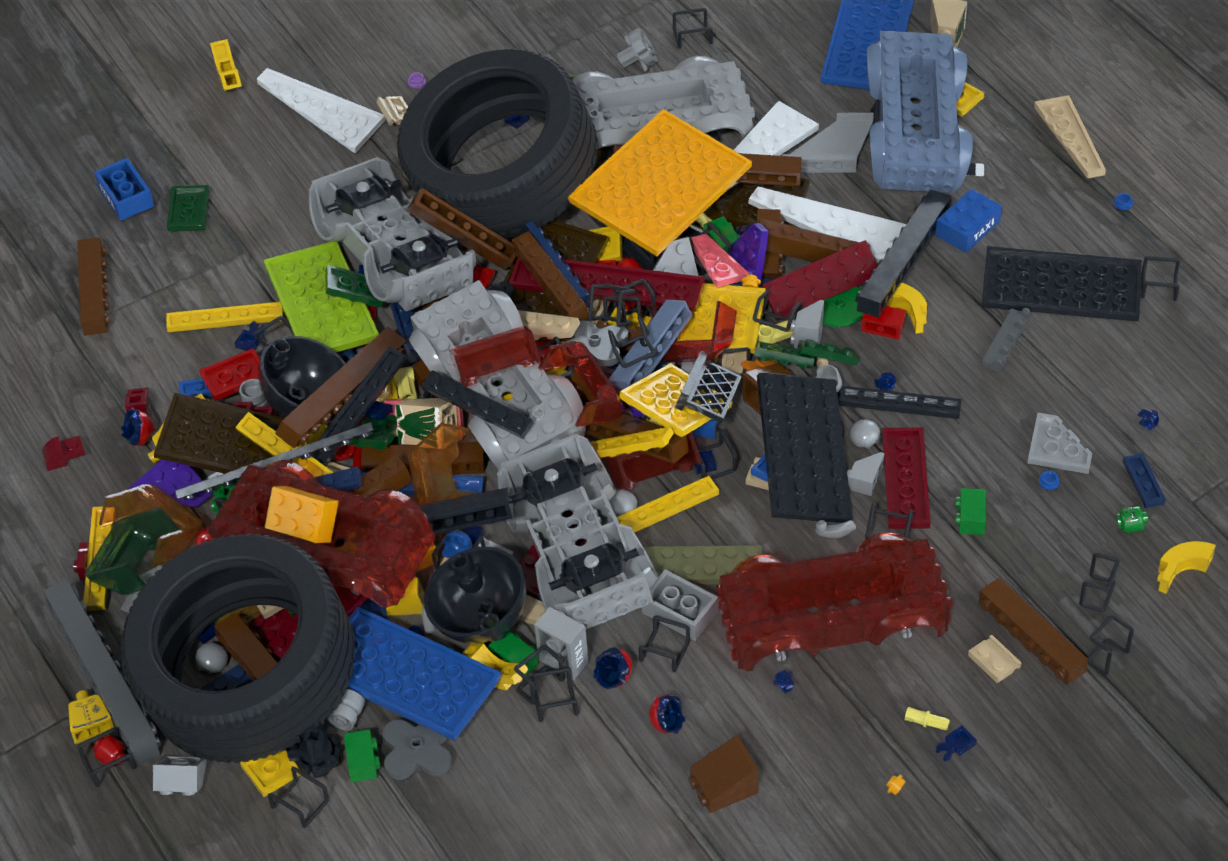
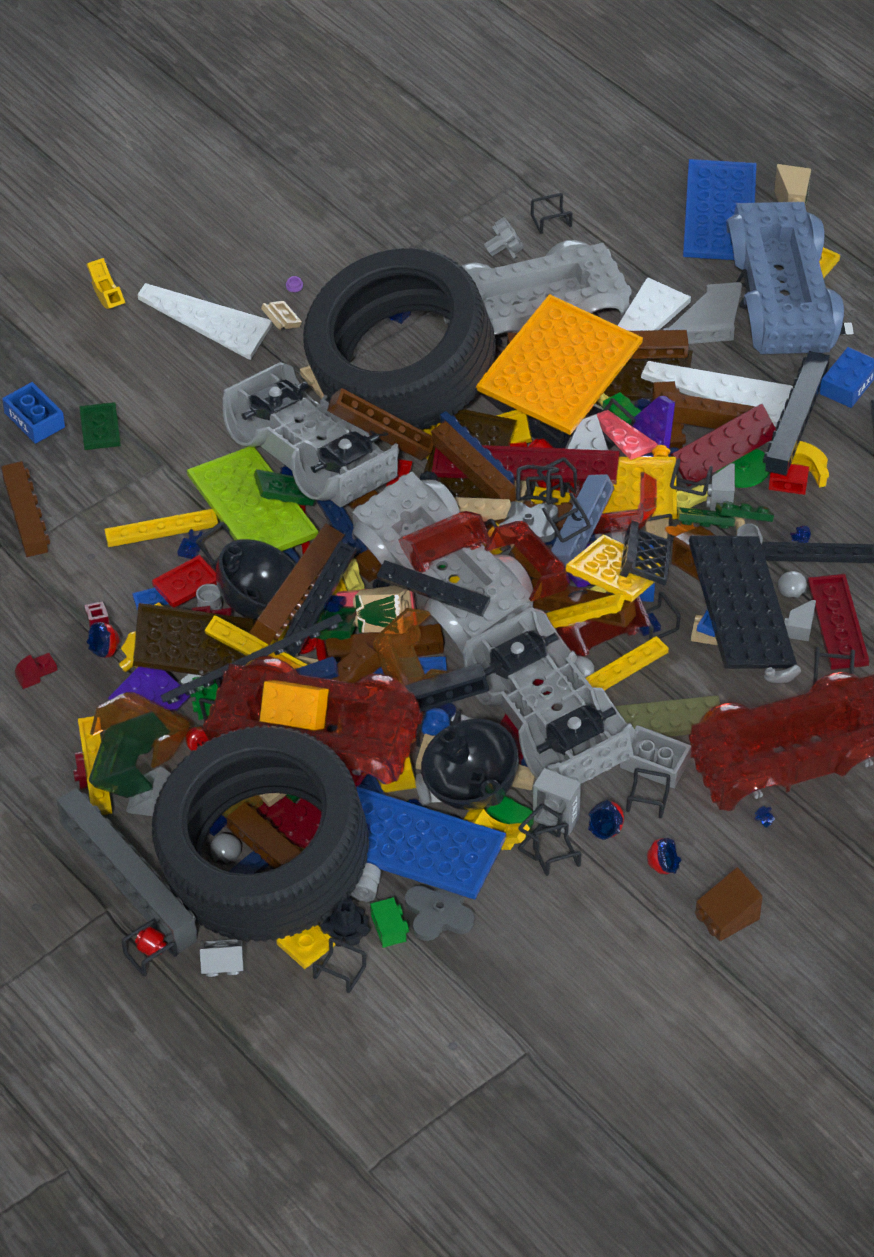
camera: 10 degrees left, 0 degrees up
yellow torso [68,690,114,744] -> none

